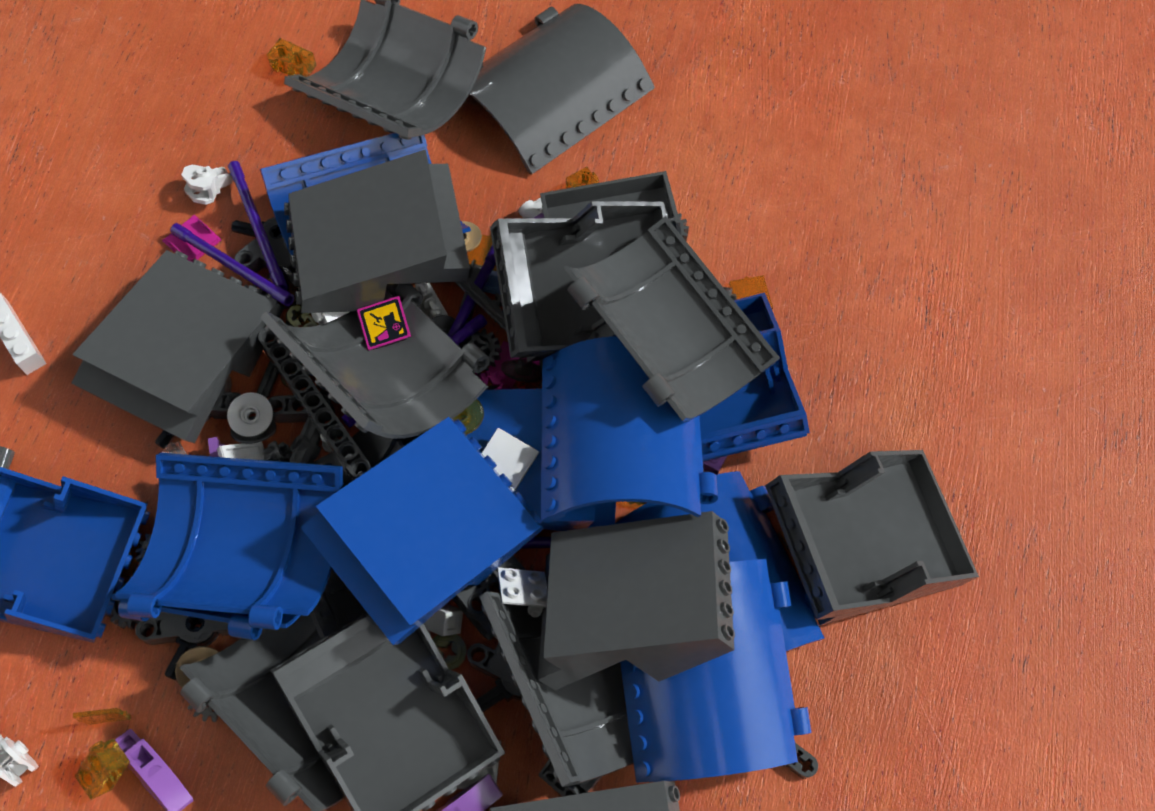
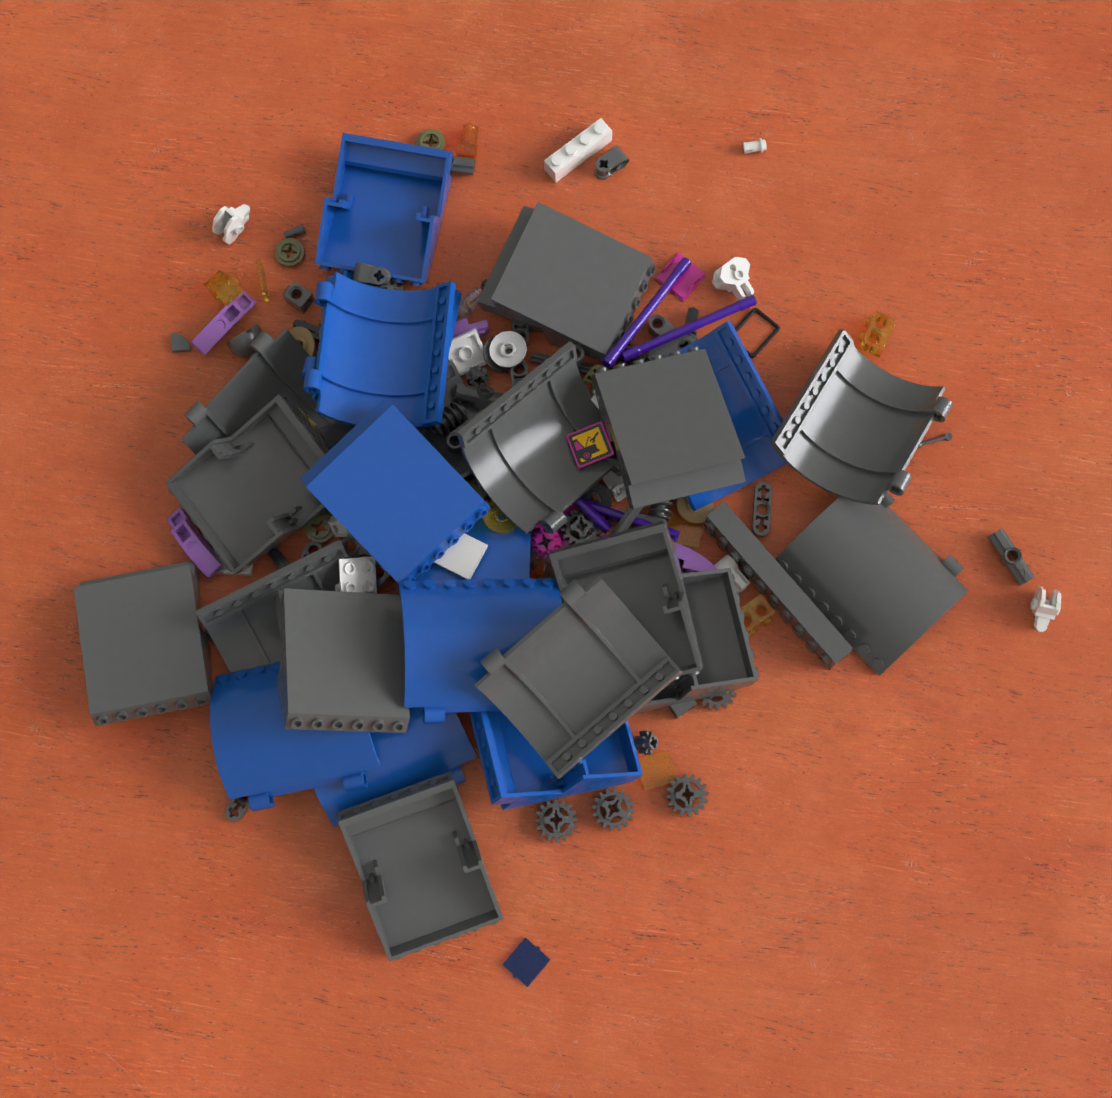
camera: 90 degrees right, 10 degrees up
none -> dark grey cylinder [226,324,262,358]
none -> olive gear [275,238,305,267]
none -> dark grey brick [283,281,315,314]
none -> dark grey piece [284,224,306,238]
none -> dark grey piece [353,262,391,285]
none -> clear blue piece [503,937,550,987]
none -> dark grey gear [535,799,578,843]
none -> dark grey gear [592,787,635,831]
none -> dark grey piece [595,146,629,180]
none -> dark grey gear [665,773,709,817]
none -> dark grey brick [704,502,853,670]
none -> black piece [735,308,780,358]
none -> white pin [743,138,767,154]
none -> dark grey beam [752,482,772,538]

